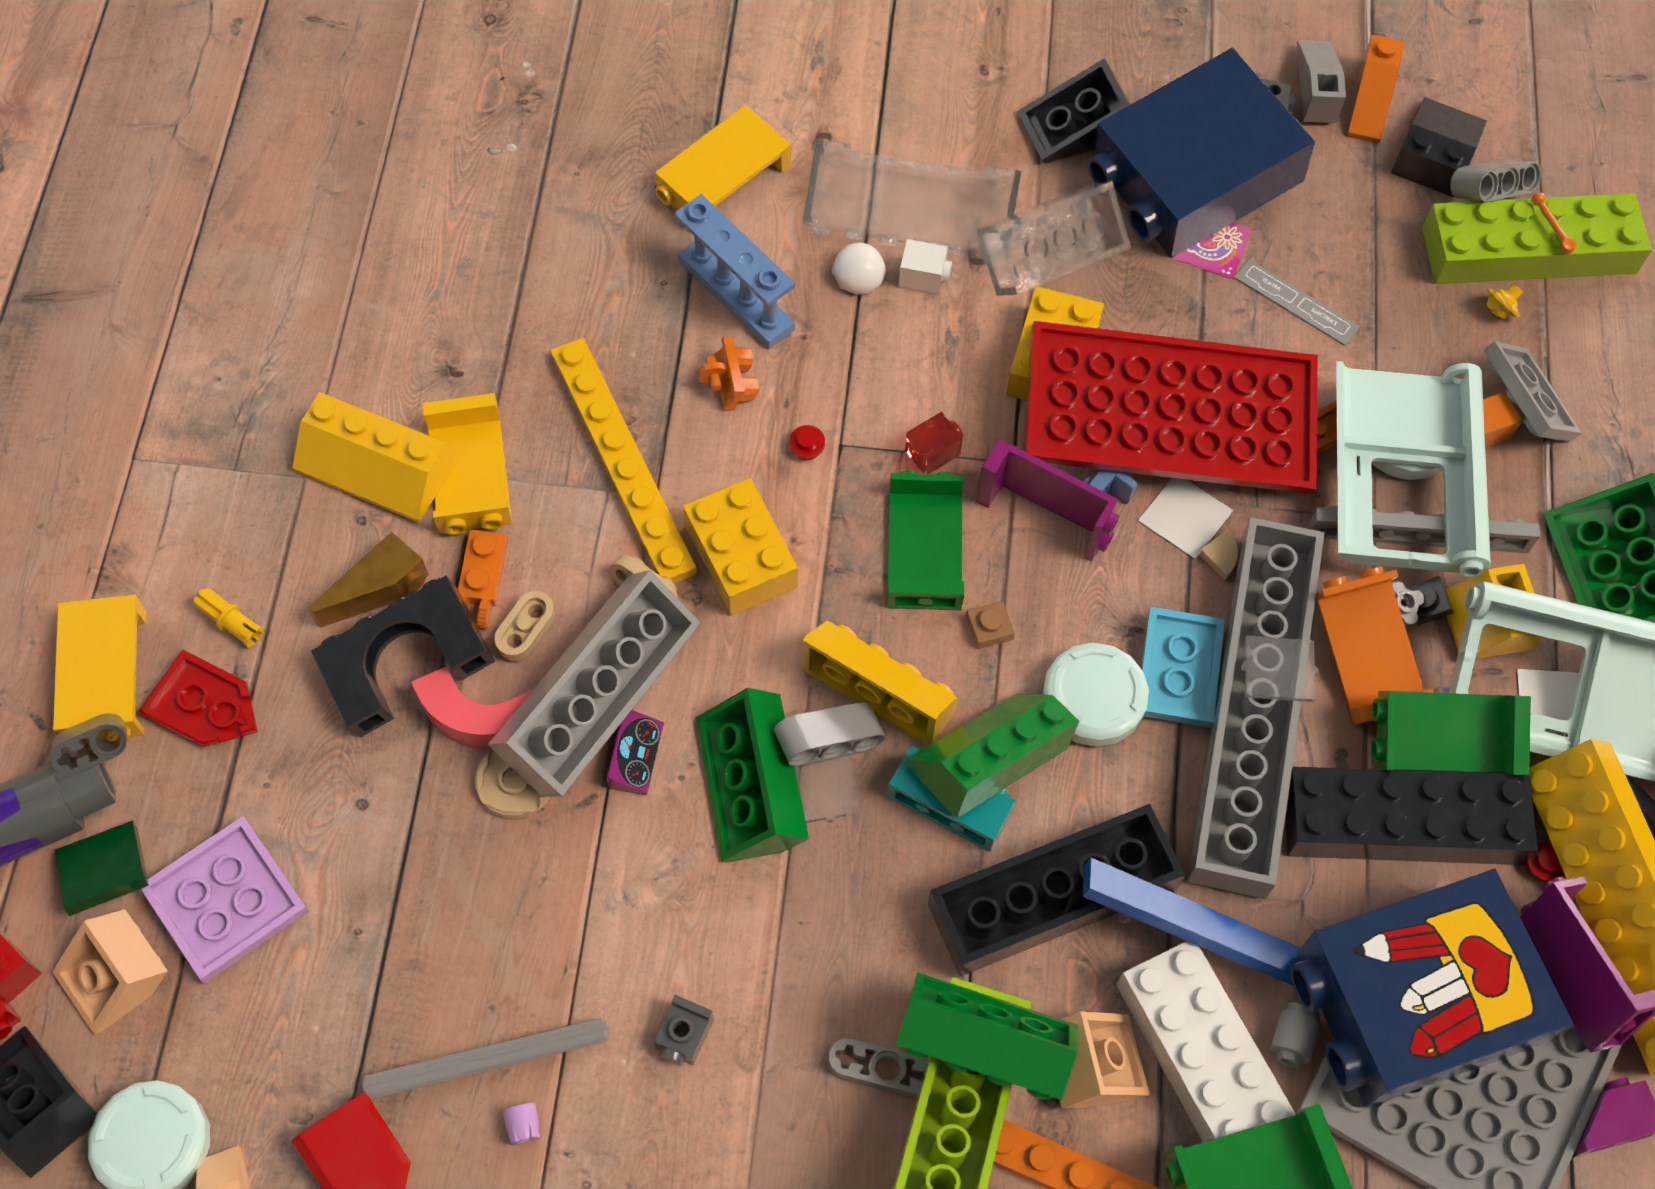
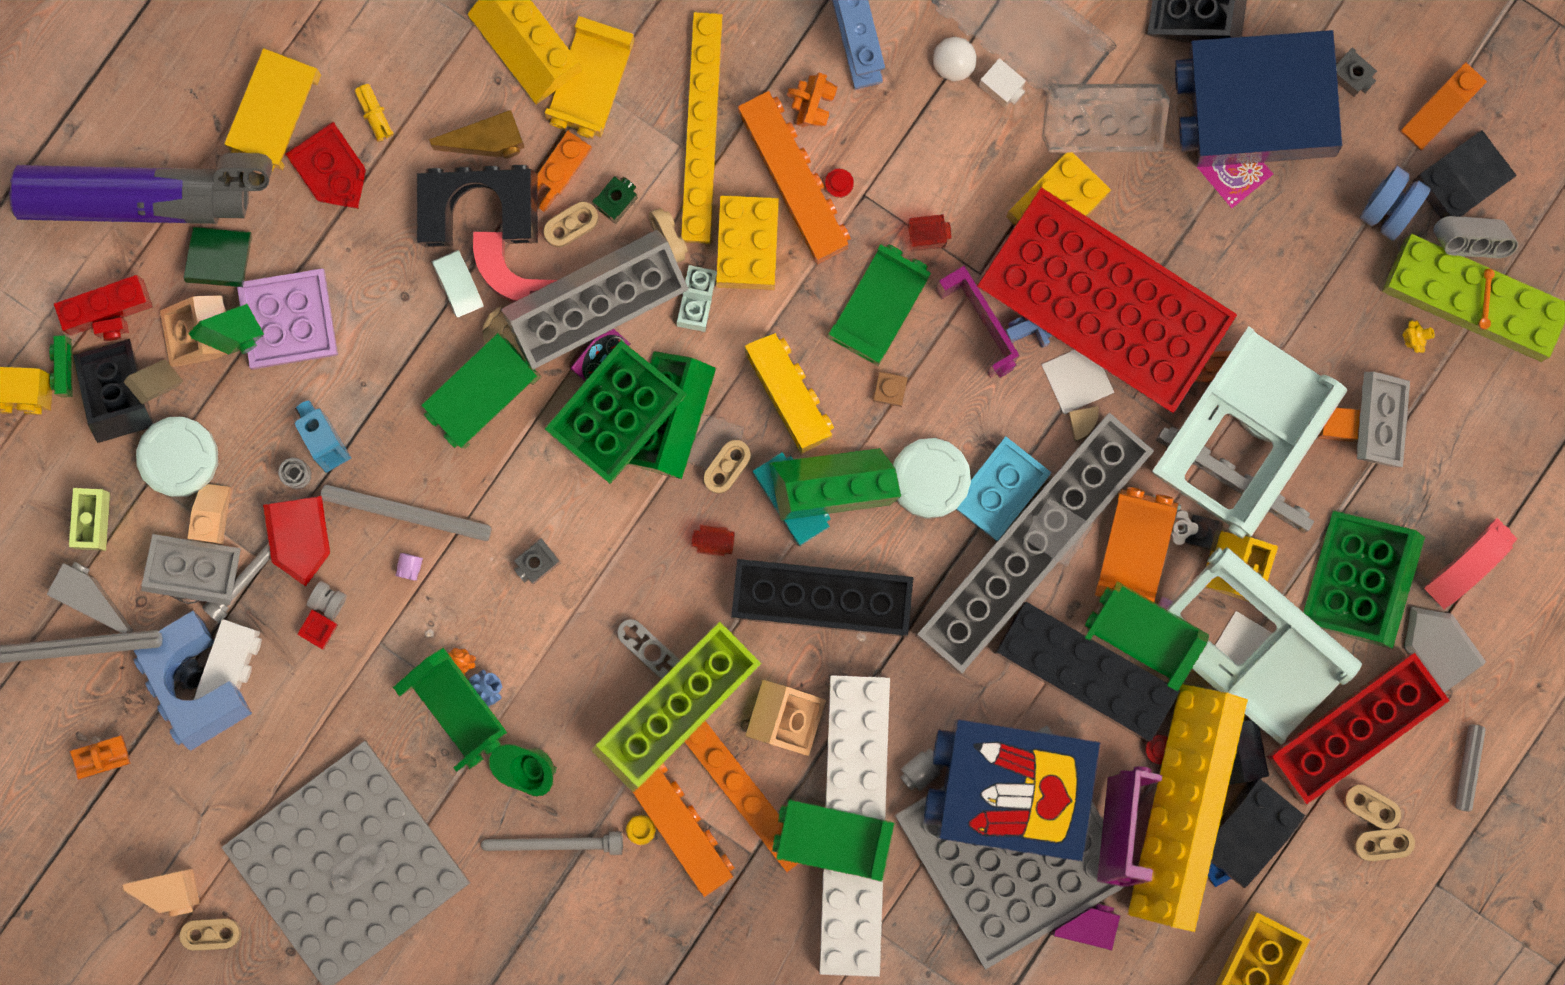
camera: 25 degrees right, 20 degrees up
light grey beam [773,702,886,766] -> none
green slope [896,972,1078,1100] -> none
tile [1083,858,1301,986] -> none
light grey sticker [1234,259,1360,346] -> none
light grey slope [1297,40,1346,123] -> none
none -> dark tan tile [124,359,183,404]
none -> green slope [188,304,264,355]
none -> light grey wheel [278,458,312,489]
none -> dark azure torso [294,401,351,473]
none -> green panel [421,333,542,449]
none -> light aqua slope [431,250,484,318]
none -> green slope [545,340,687,484]
none -> dark green brick [592,176,638,225]
none -> light aqua slope [677,265,717,332]
none -> clear red brick [691,524,735,557]
none -> tan plate [704,440,751,494]
none -> orange brick [738,91,851,265]
none -> medium blue wheel [1359,165,1431,241]

